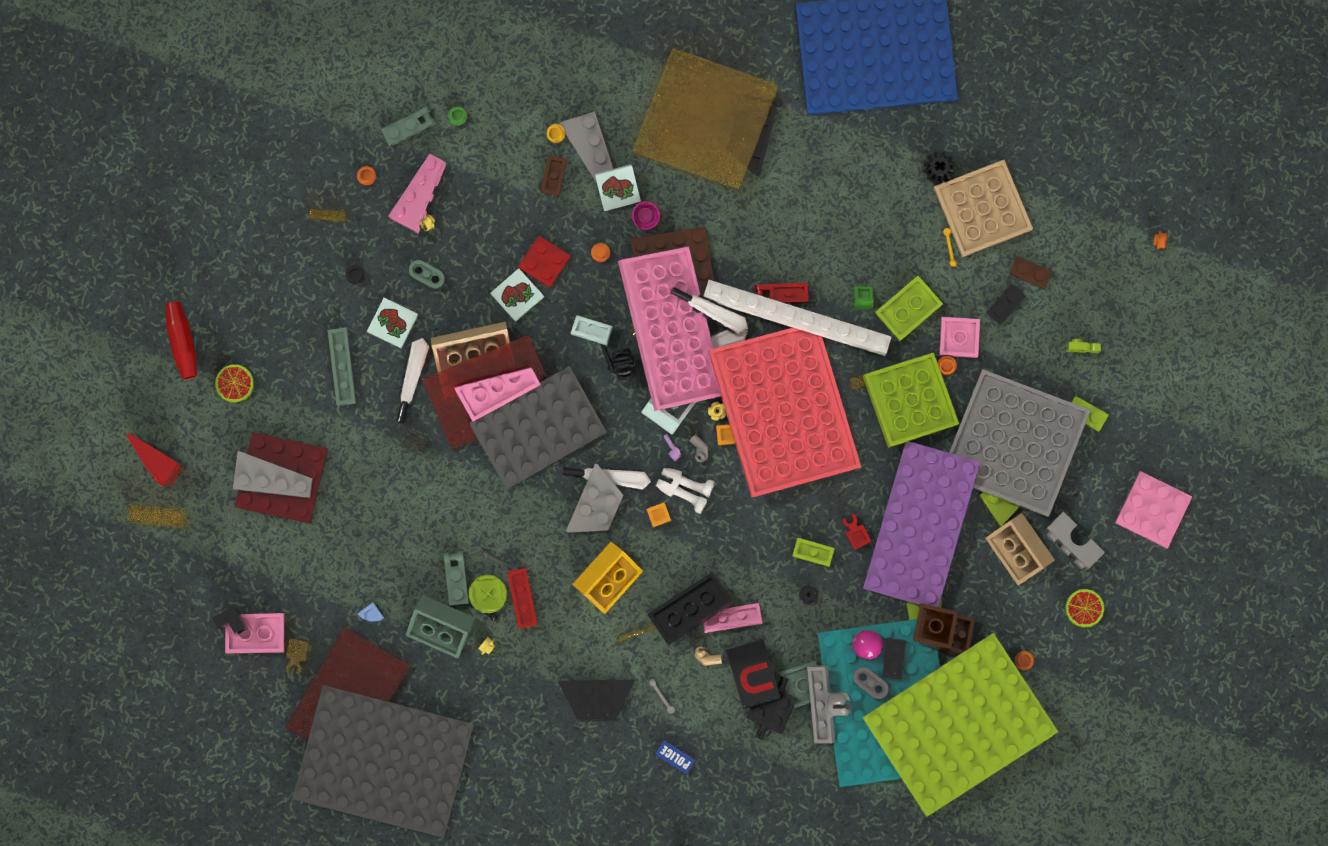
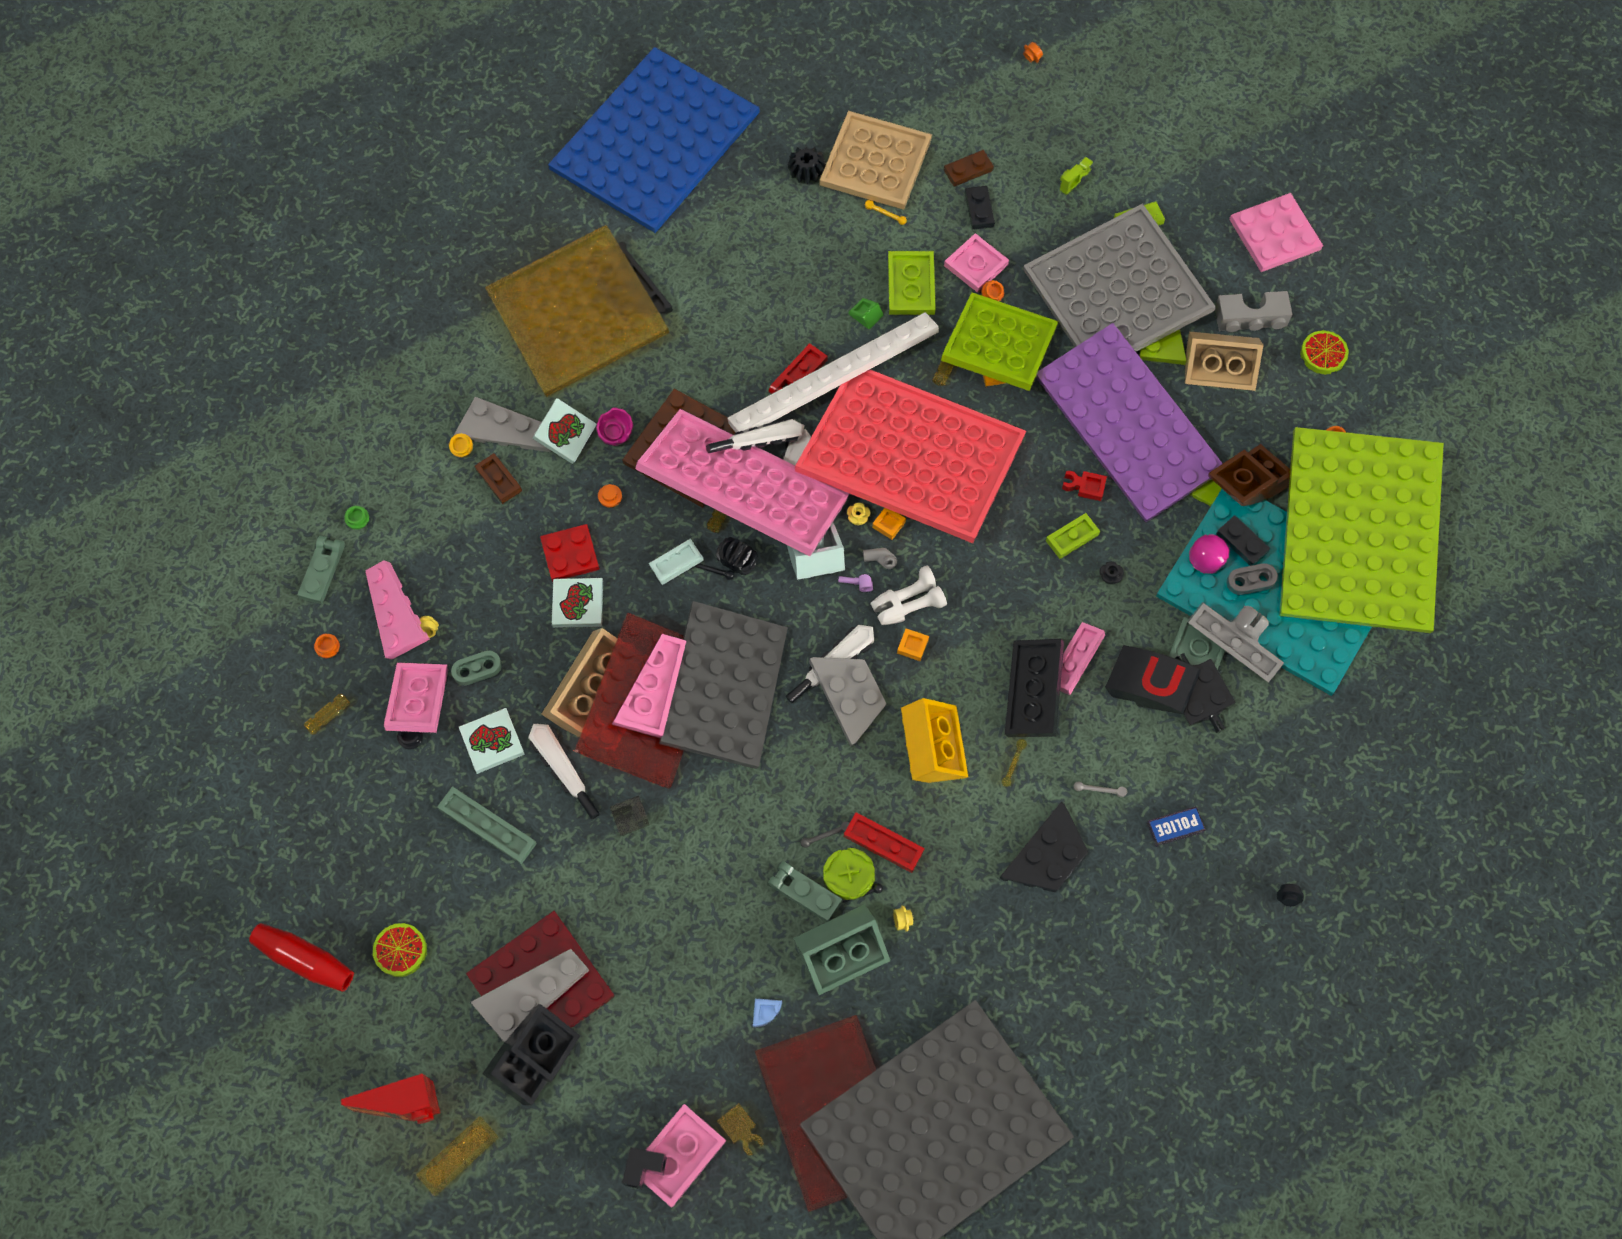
camera: 45 degrees left, 15 degrees down
tan arm [695,646,722,666] -> none
none -> bright pink plate [384,663,448,733]
none -> black slope [482,1004,581,1105]

